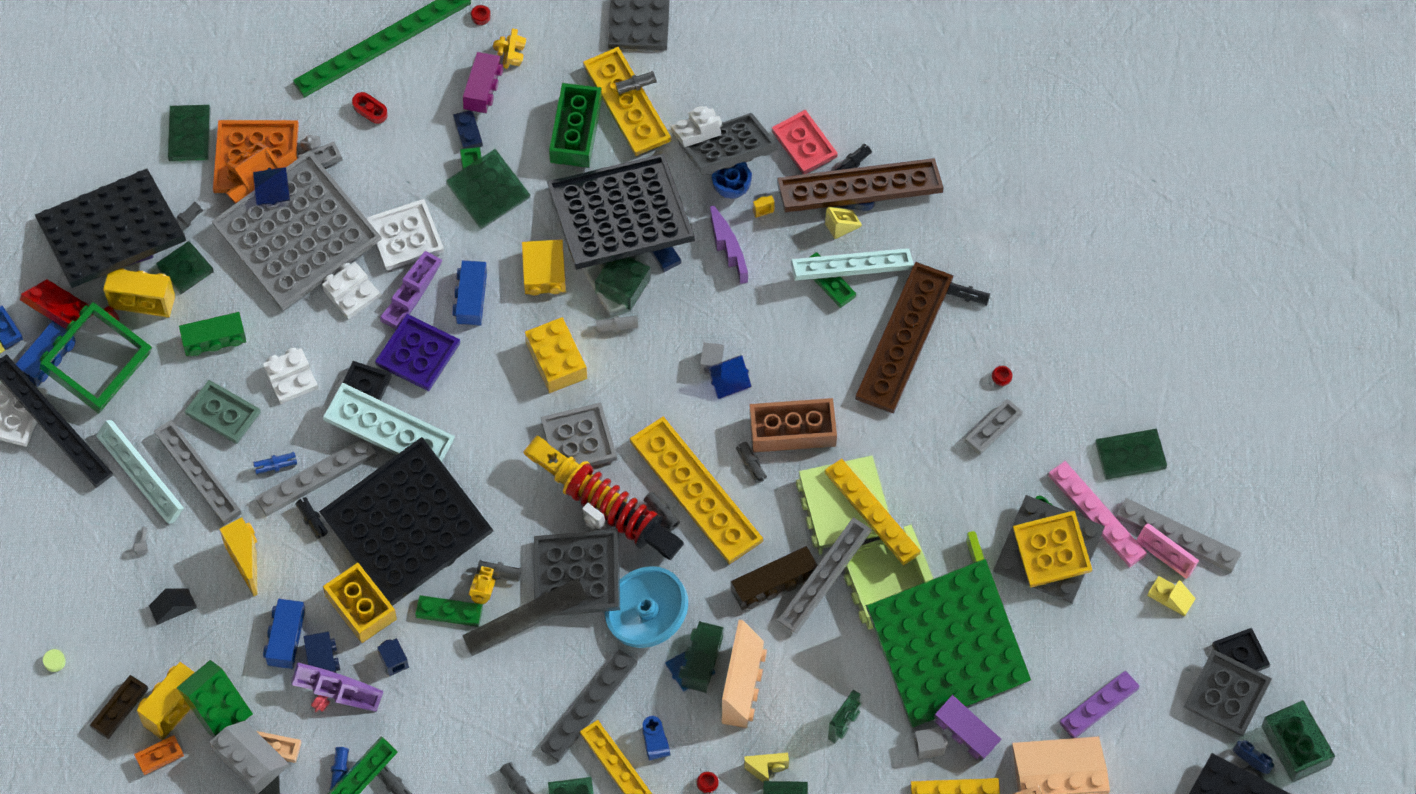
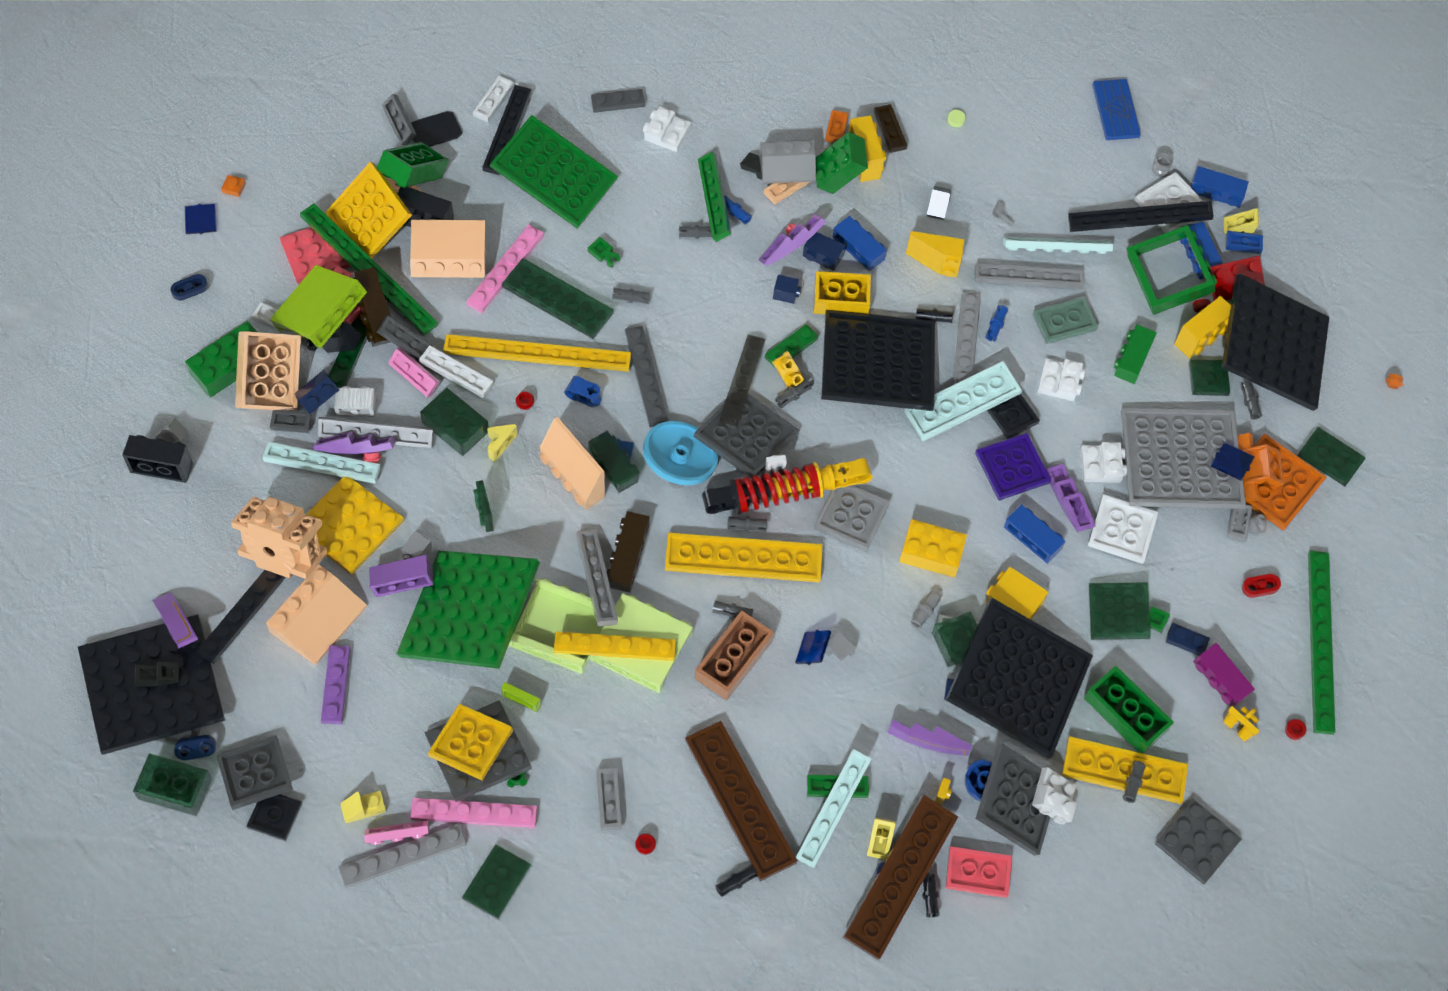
camera: 125 degrees right, 0 degrees up
none -> orange plate [1385,374,1404,389]

